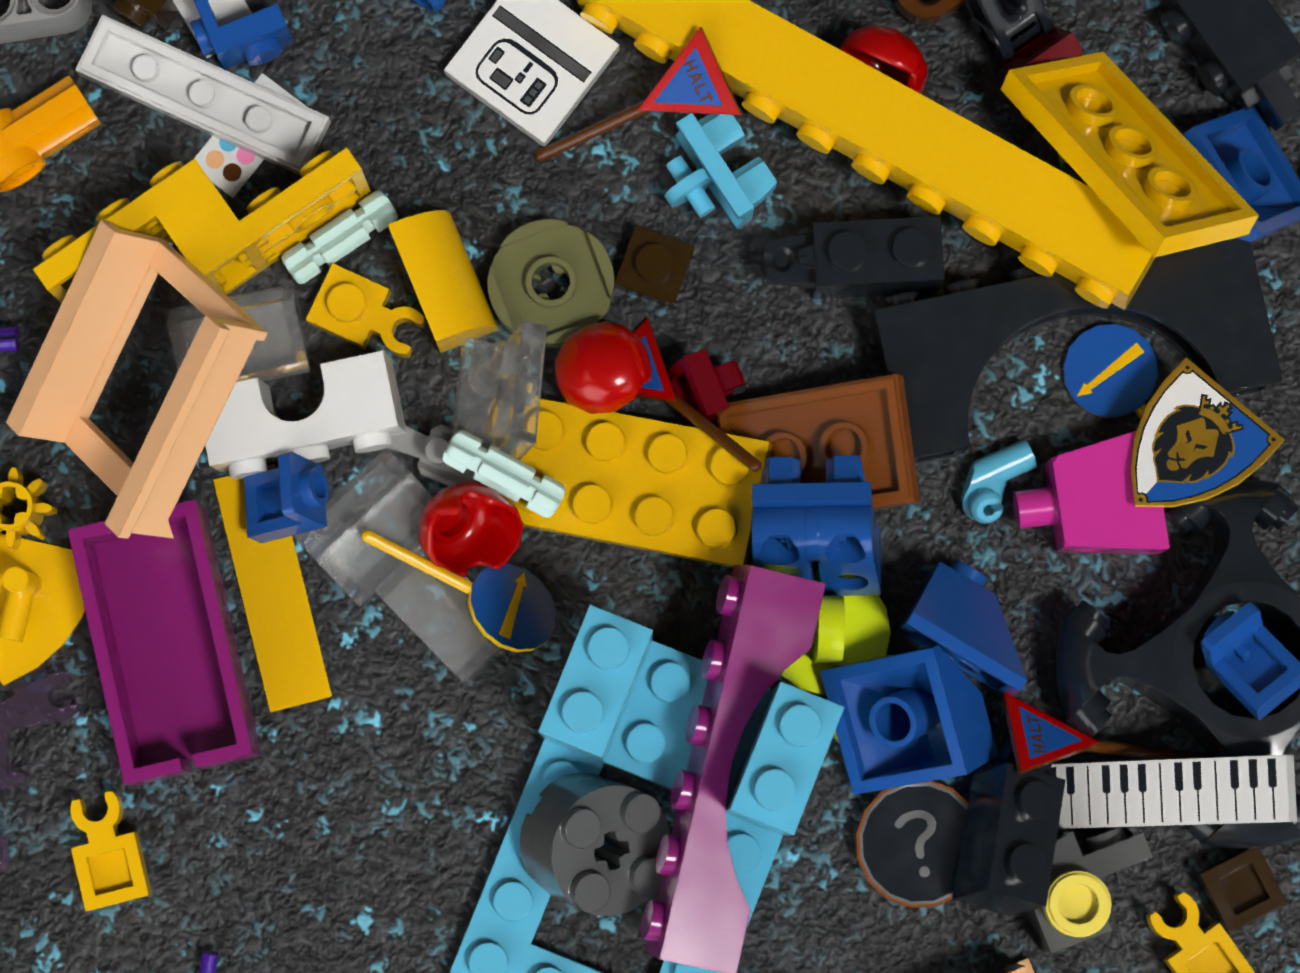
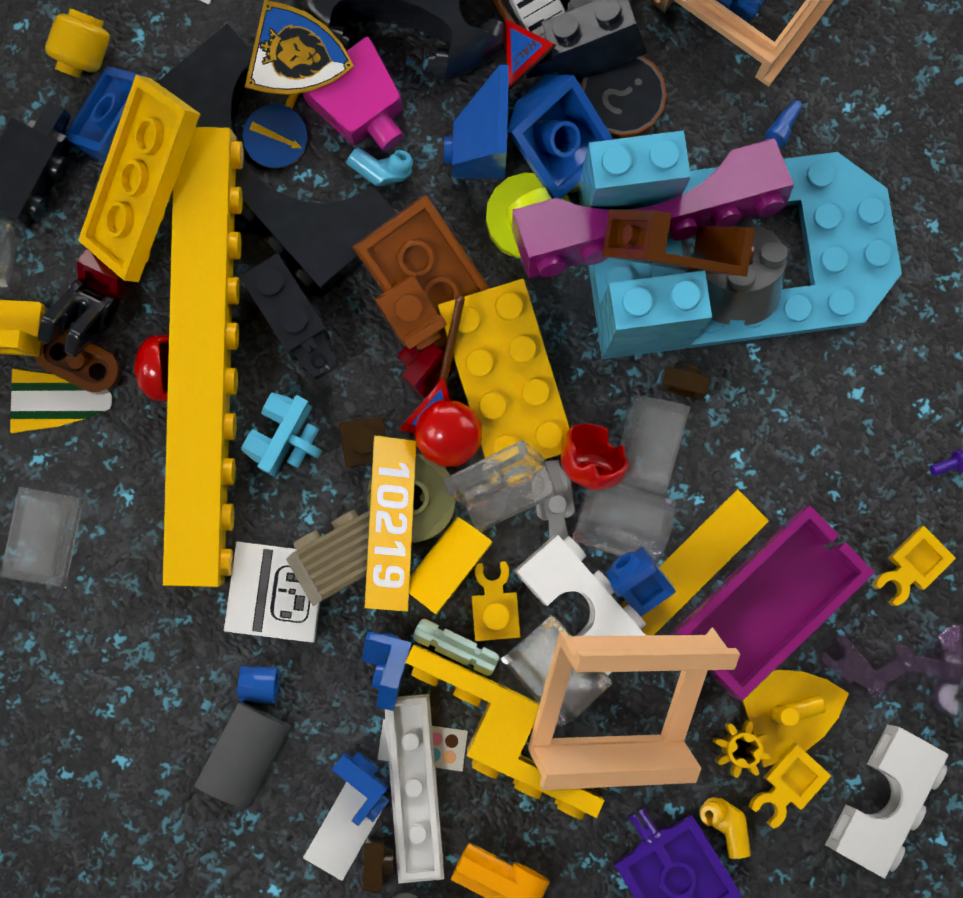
camera: 120 degrees left, 0 degrees up
blue piece [361,530,557,652] -> none
light aqua axle [442,429,566,517] -> none
piece [535,27,742,162] -> none
blue hips [752,455,881,596] -> none
none -> dark tan brick [286,509,370,606]
none -> blue bracket [362,632,412,711]
none -> yellow sticker [365,436,416,612]
none -> dark orange bracket [374,275,447,350]
none -> reddish brown panel [602,210,755,277]
none -> dark brown plate [658,363,711,401]

